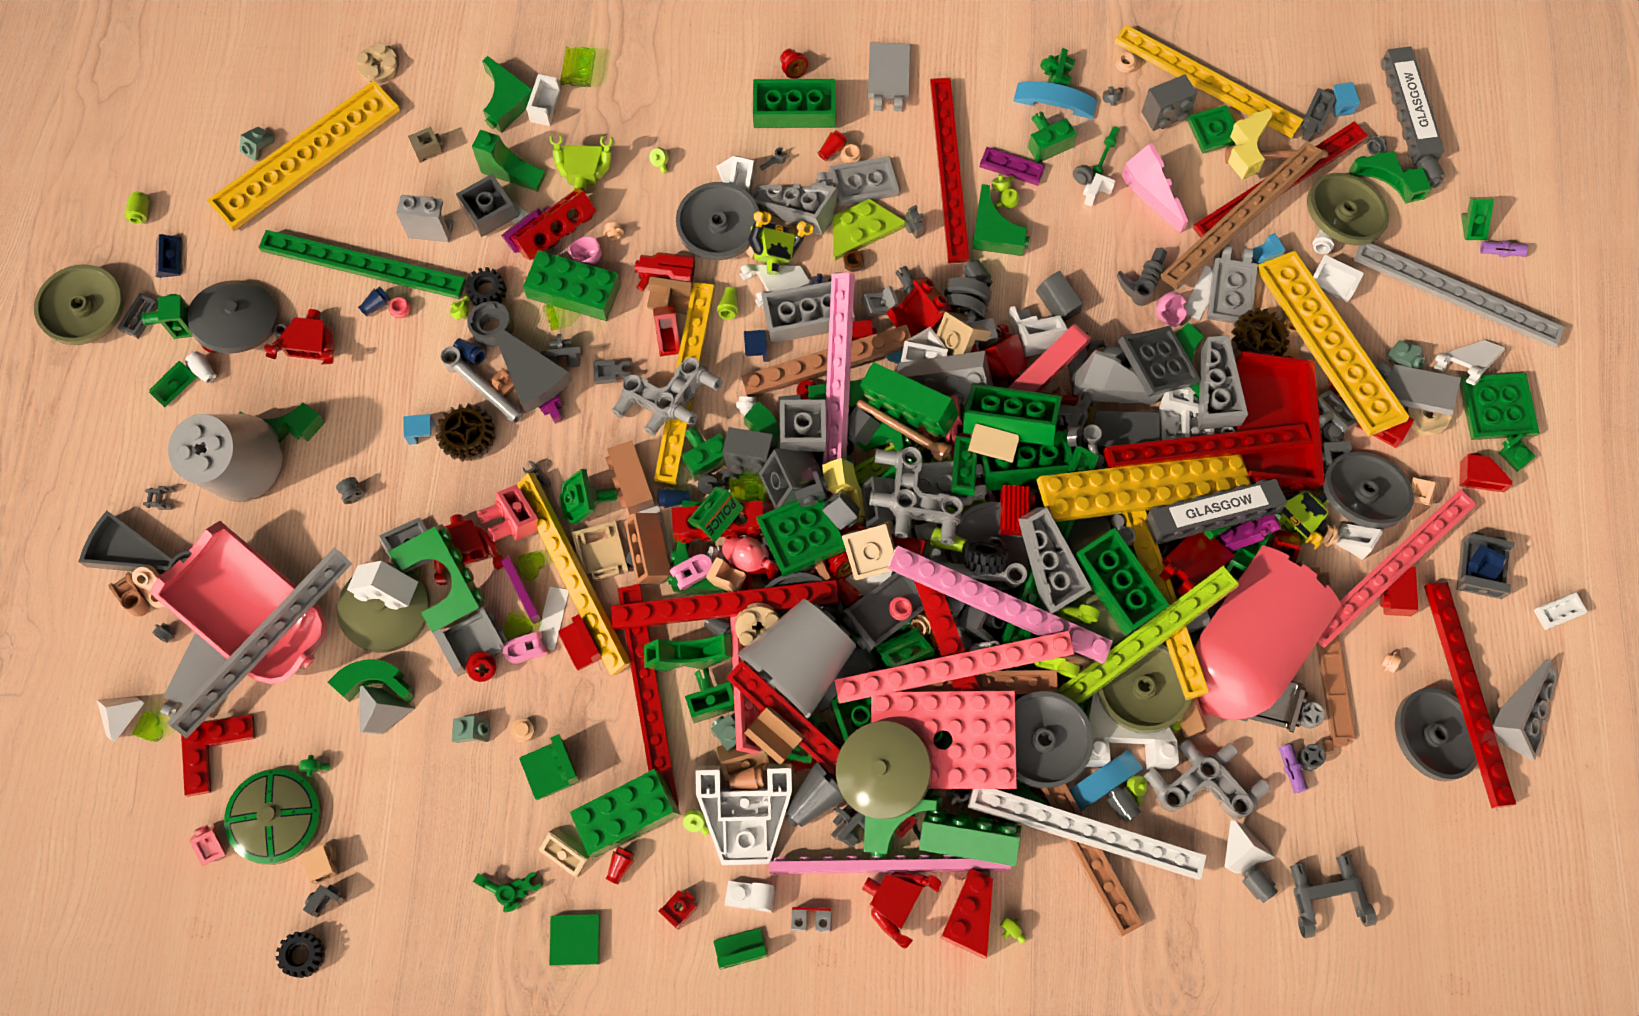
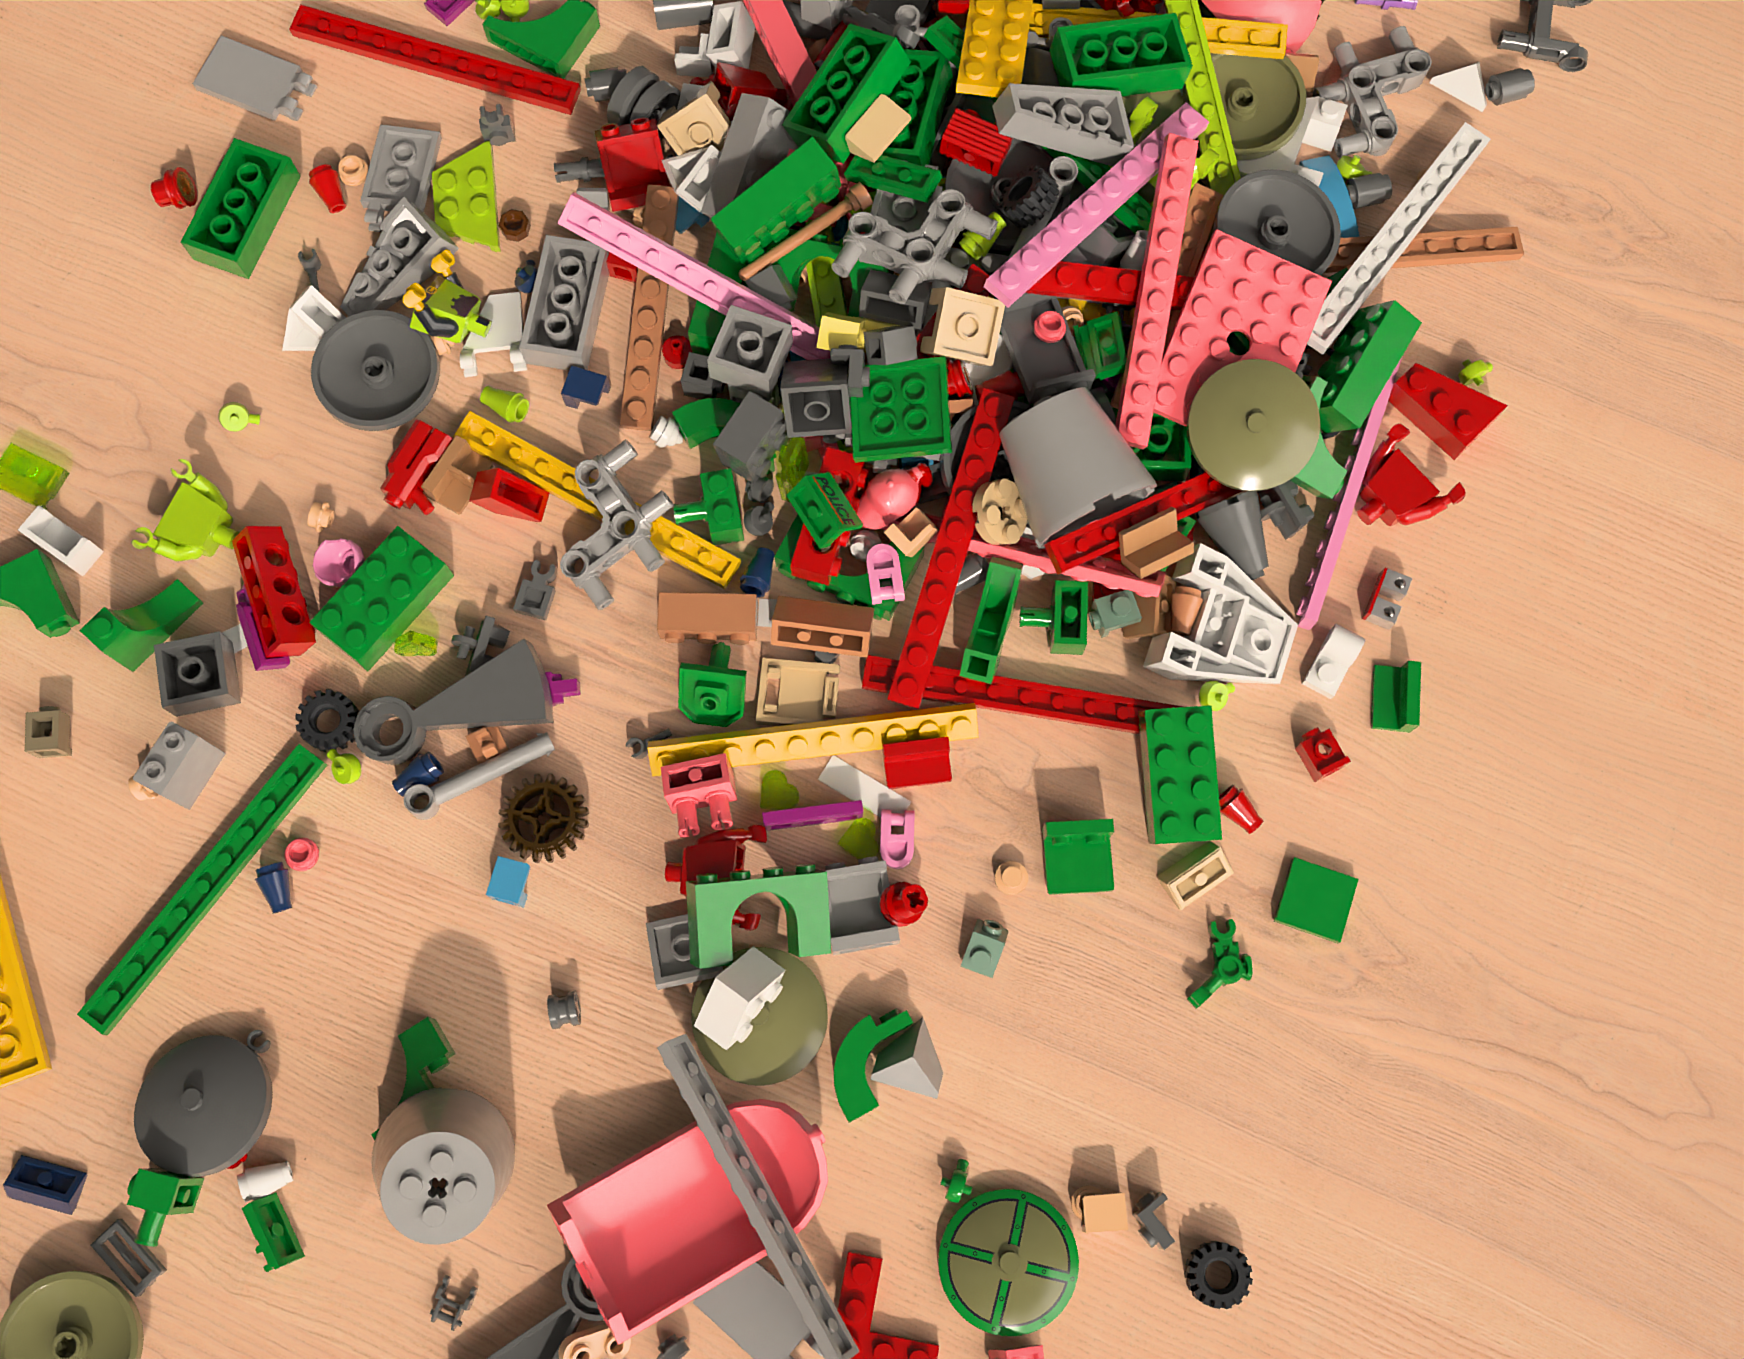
camera: 70 degrees left, 5 degrees up
red torso [264,309,335,365] -> none

